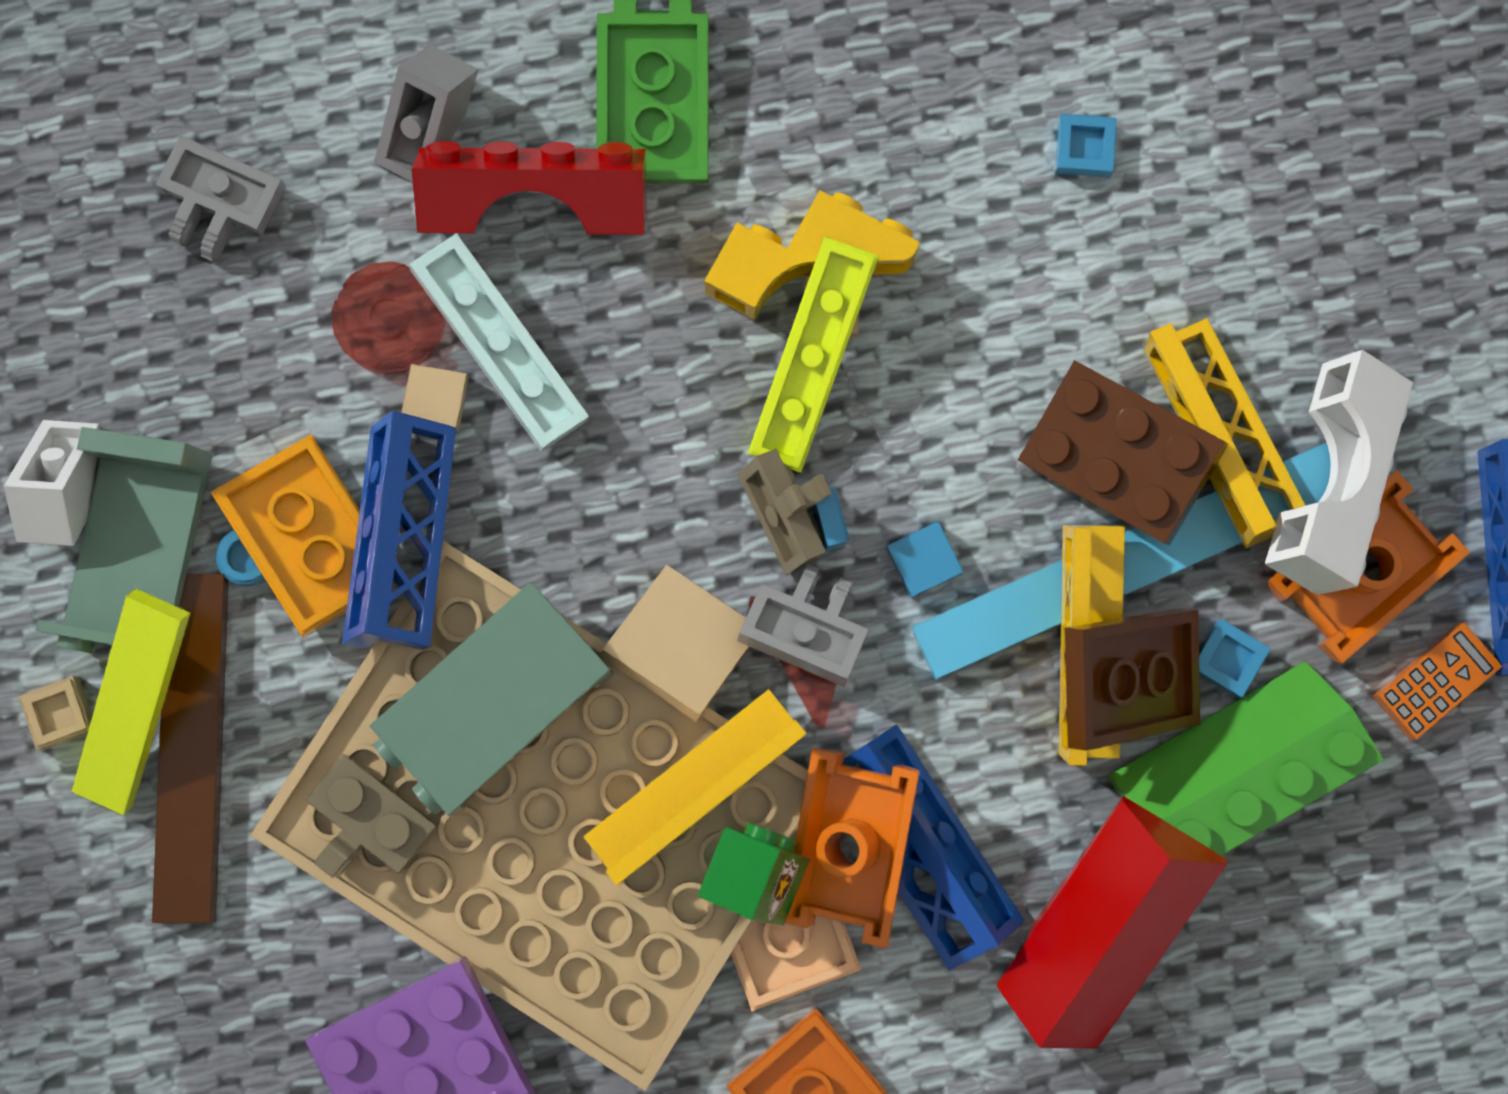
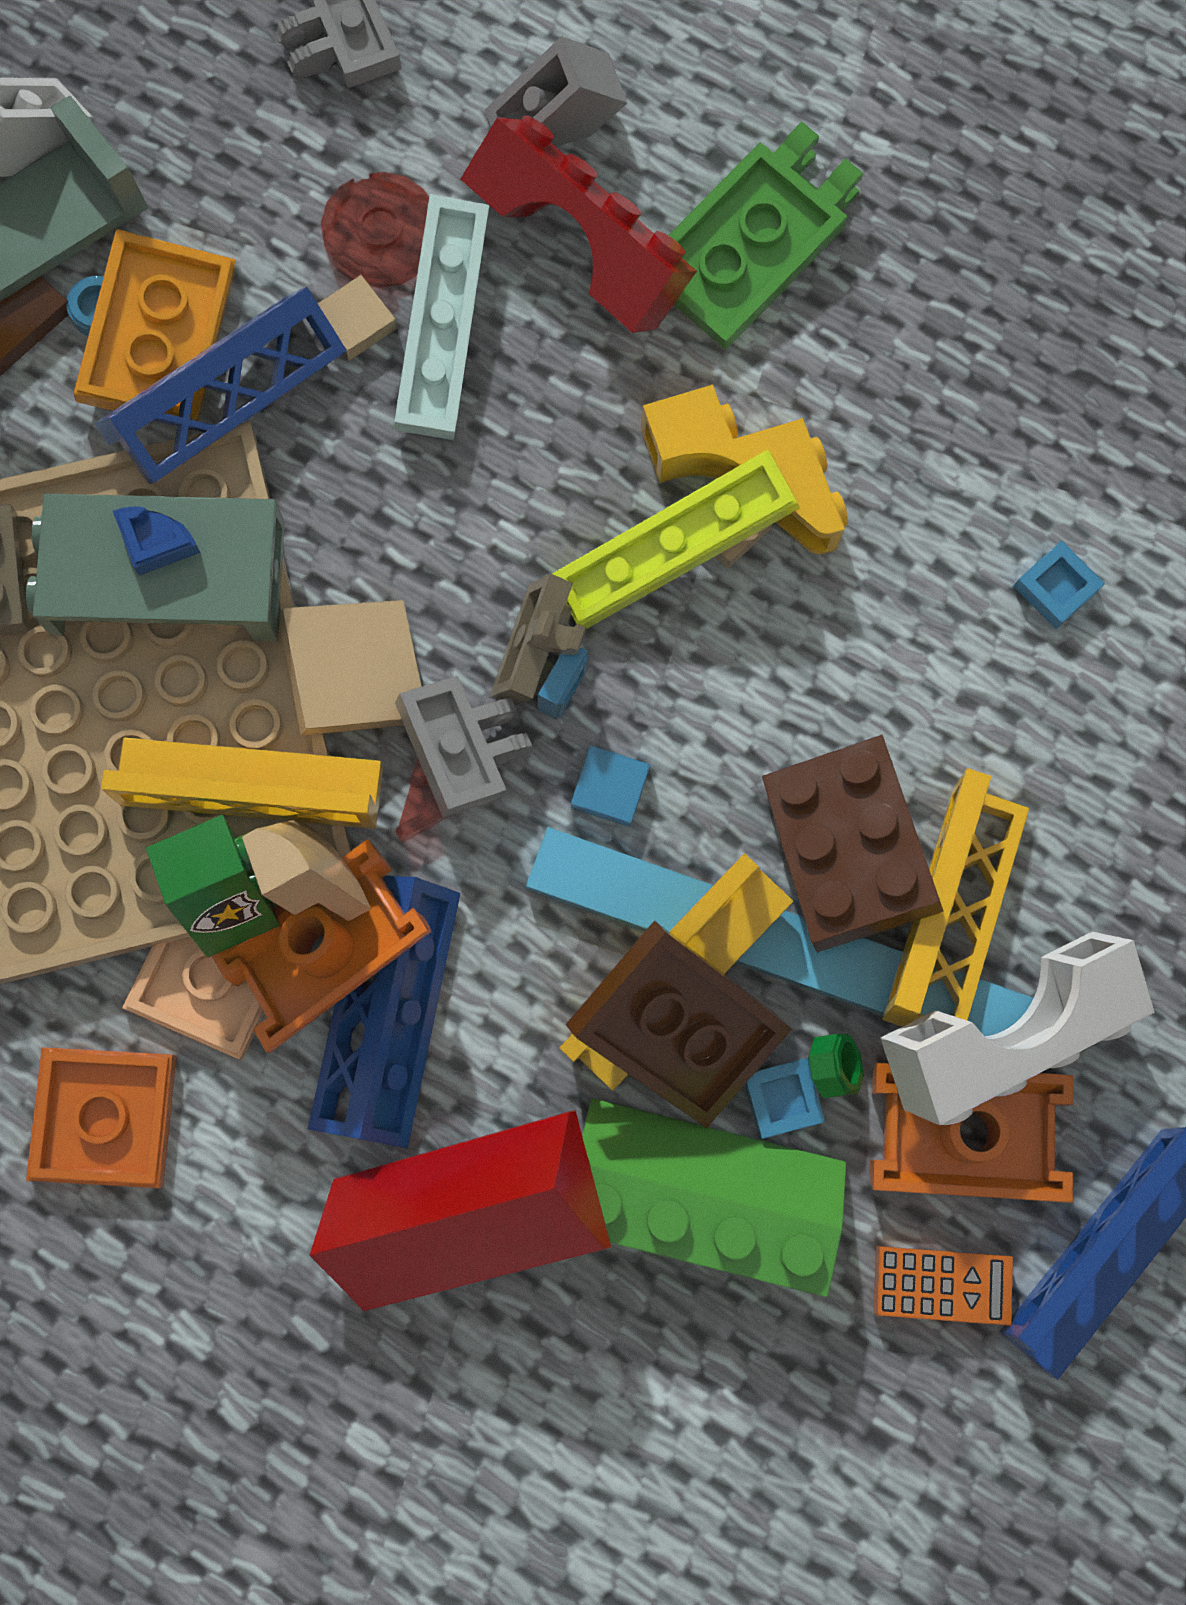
camera: 40 degrees right, 5 degrees down
none -> blue tile [113,506,201,576]
none -> tan slope [242,819,371,921]
none -> green tile [808,1034,864,1098]

